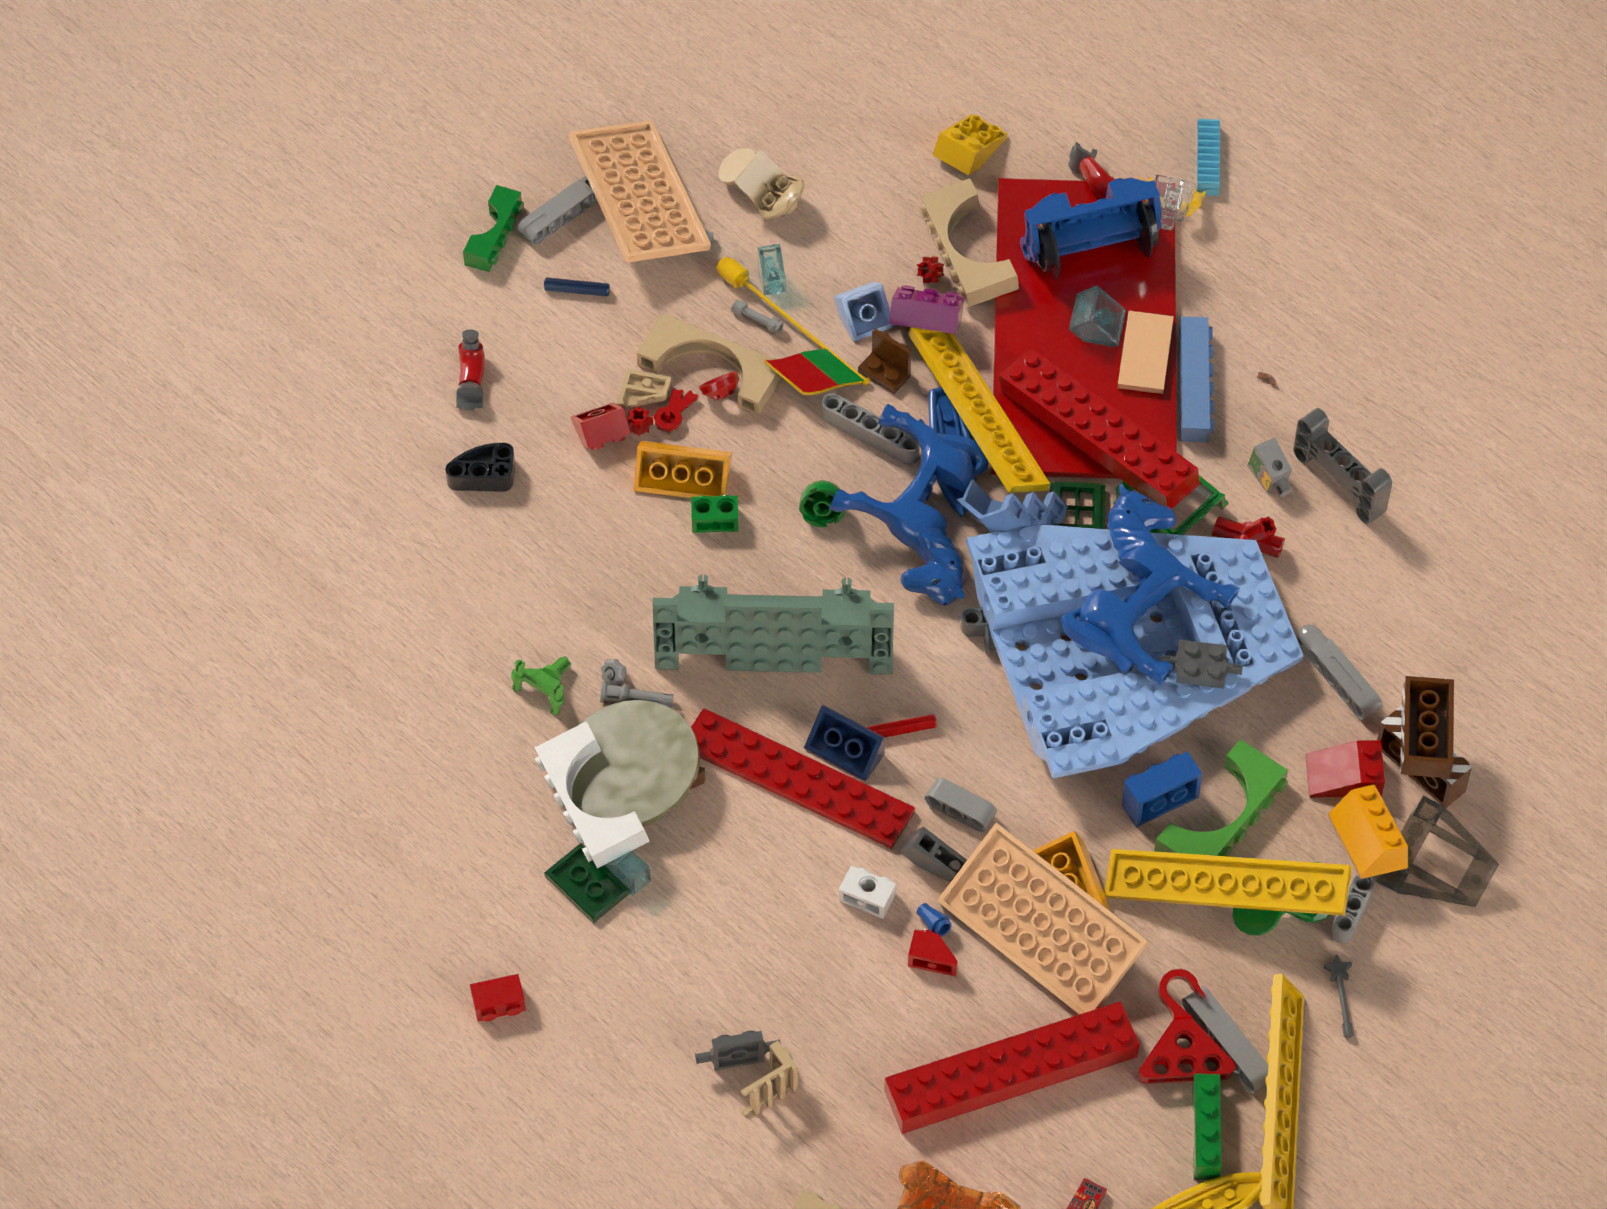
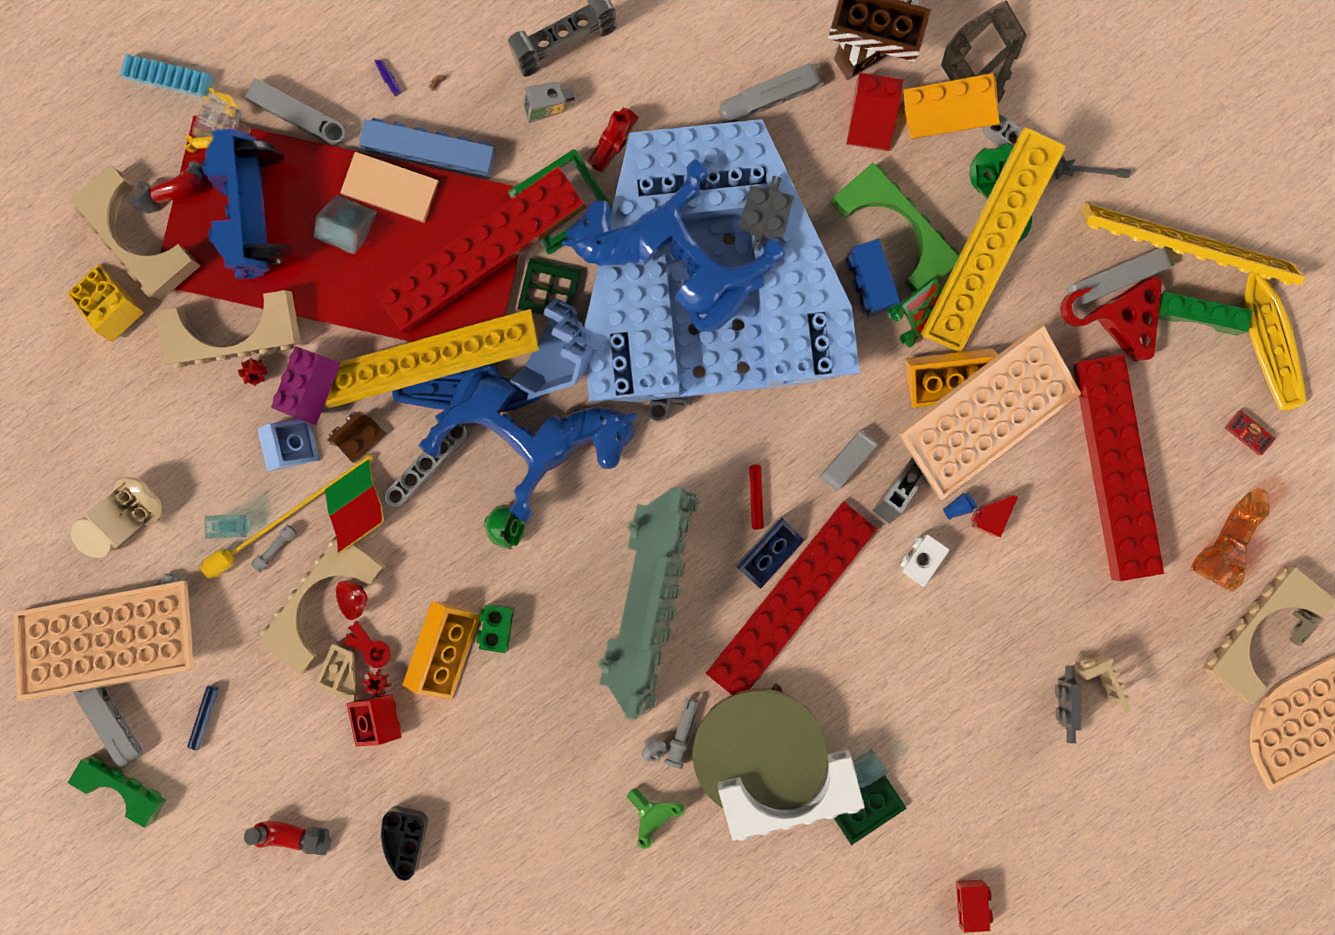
camera: 80 degrees left, 30 degrees up
none -> tan arch [71,164,200,300]
none -> light grey piece [244,78,346,145]
none -> dark purple piece [374,60,402,96]
none -> green flag [887,277,942,347]

